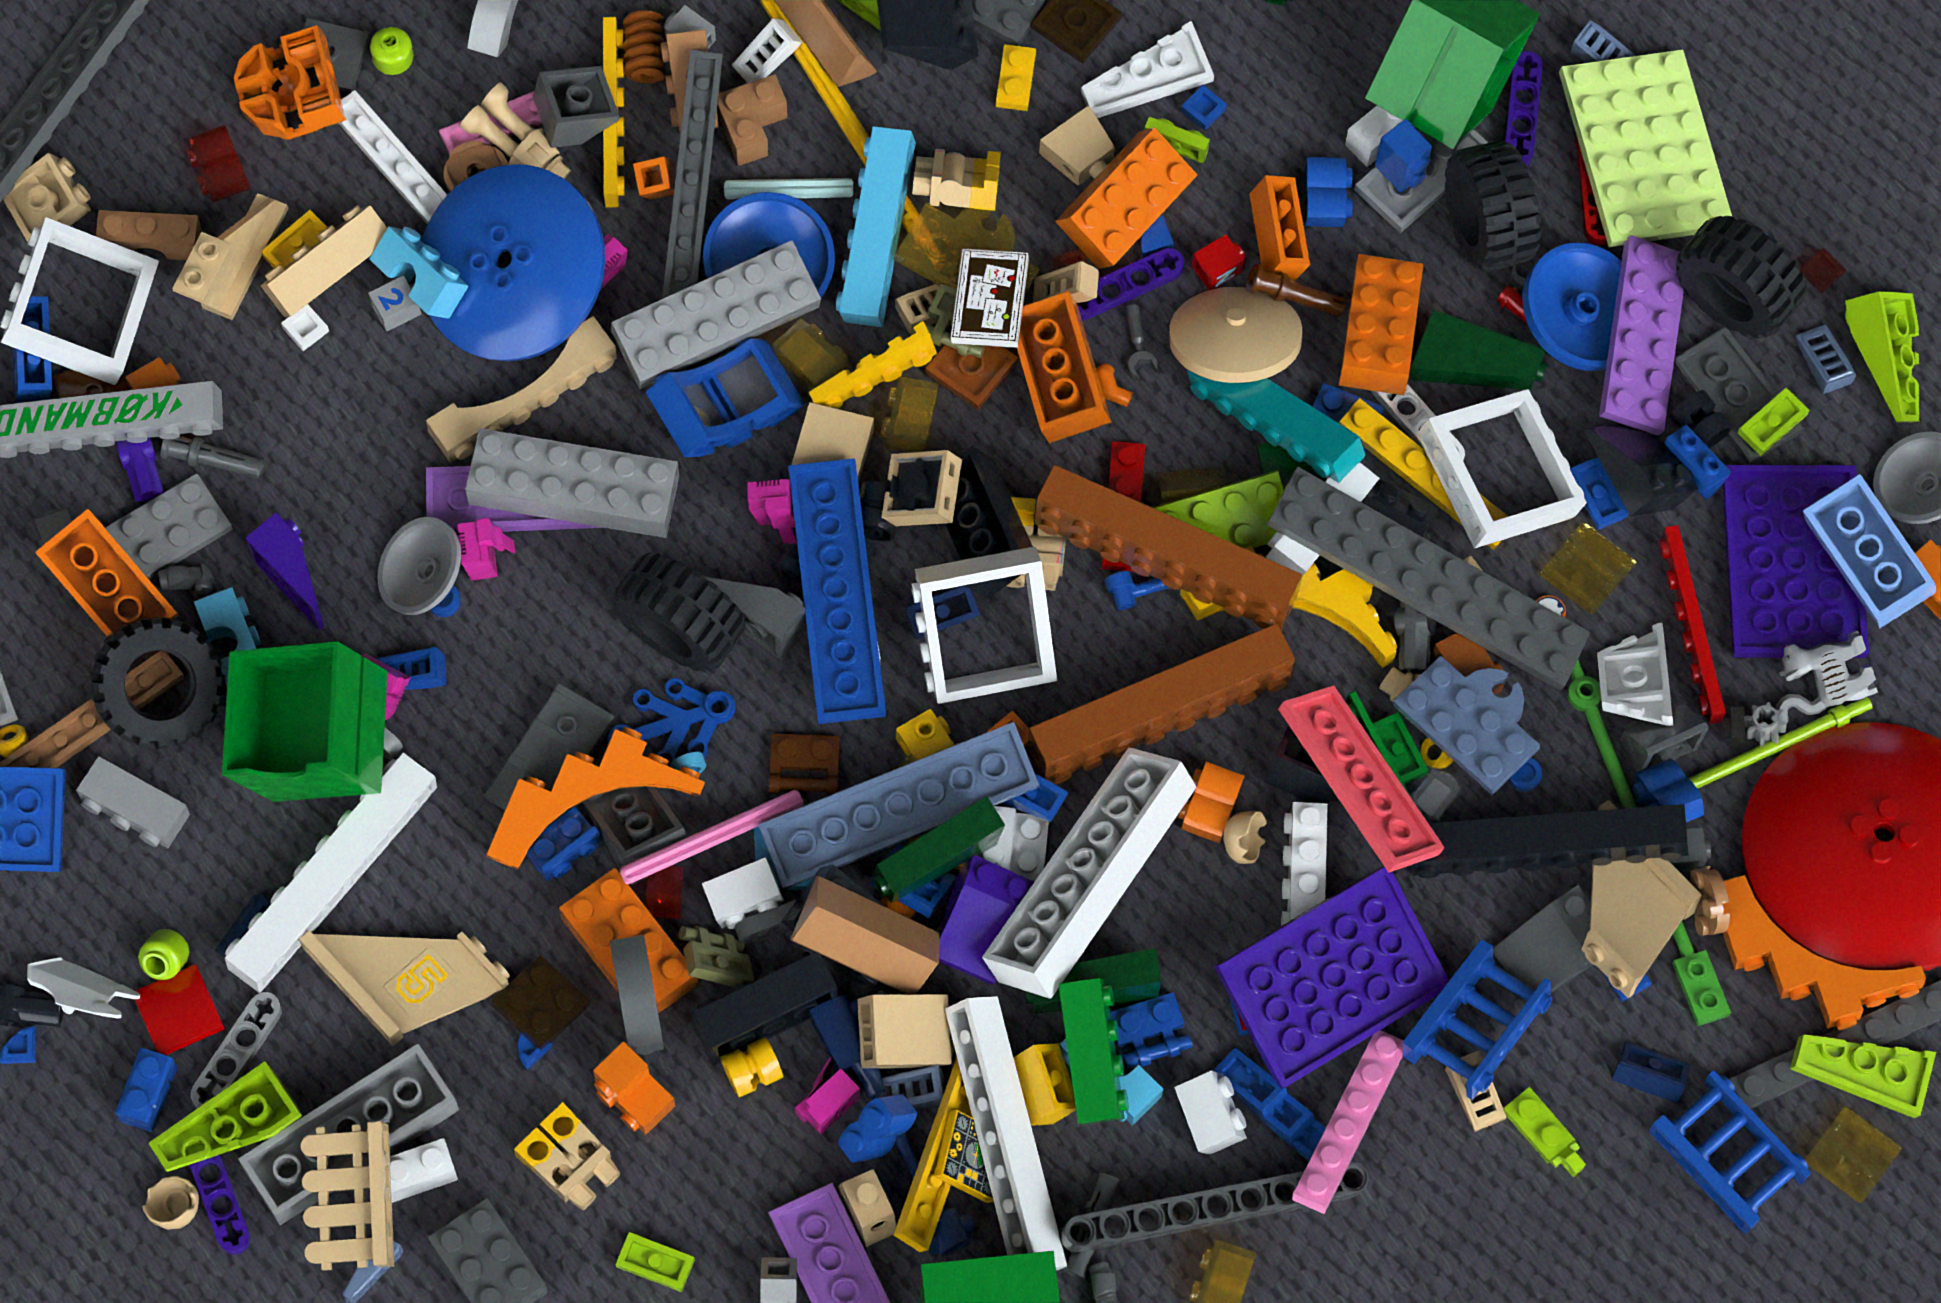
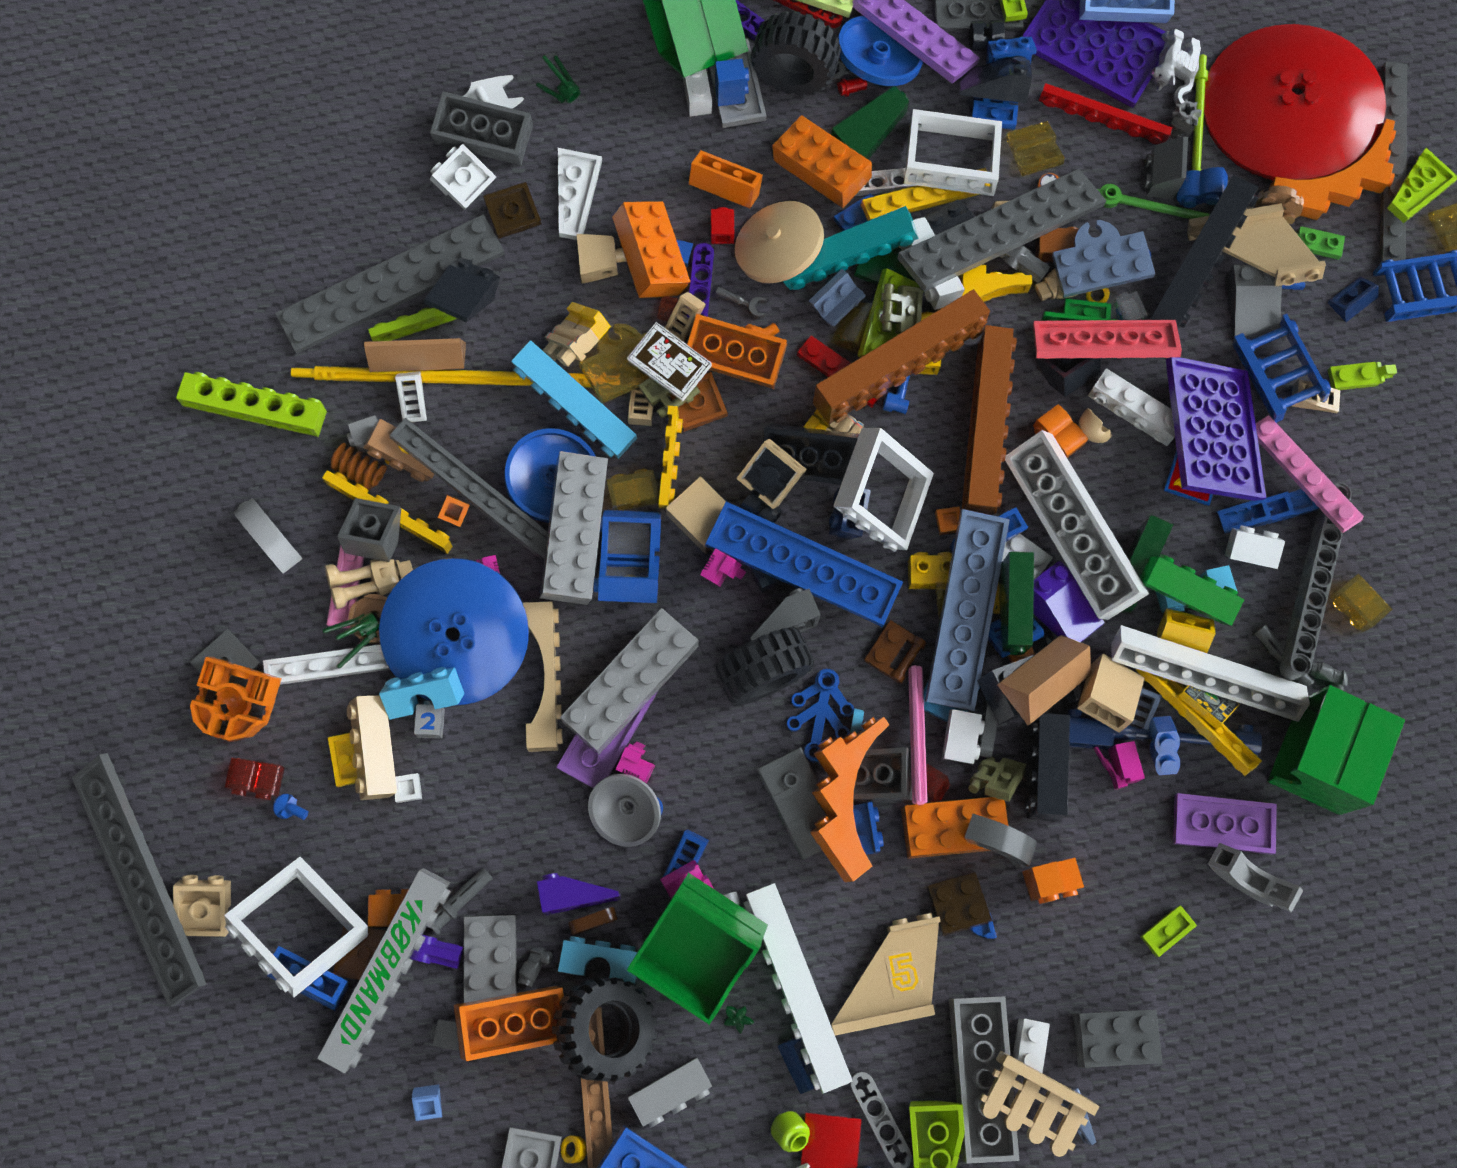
camera: 60 degrees left, 5 degrees up
medium nougat arch [96,210,203,260] -> none
tan piece [172,193,288,320] -> none
lime head [370,27,414,75] -> none
tan hips [514,1102,620,1210] -> none
medium nougat brick [717,74,787,166] -> none
yellow wheel [720,1037,783,1098] -> none
light aqua axle [724,178,853,199] -> none
tan torso [838,1169,896,1247] -> none
clear yellow brick [881,376,939,453] -> none
yellow plate [996,44,1036,111] -> none
blue plate [1110,992,1193,1068] -> none
lime plate [1144,116,1210,163] -> none
blue plate [1181,84,1227,131] -> none
reddish brown pin [1246,264,1346,318] -> none
blue brick [1304,157,1353,227] -> none
white wing [1597,623,1674,726] -> none
none -> blue plate [273,794,309,820]
none -> dark green plant [322,612,379,669]
none -> reddish brown beam [568,907,618,935]
none -> dark green plant [724,1006,754,1034]
none -> sand blue bracket [809,269,865,327]
none -> olive plate [880,284,923,334]

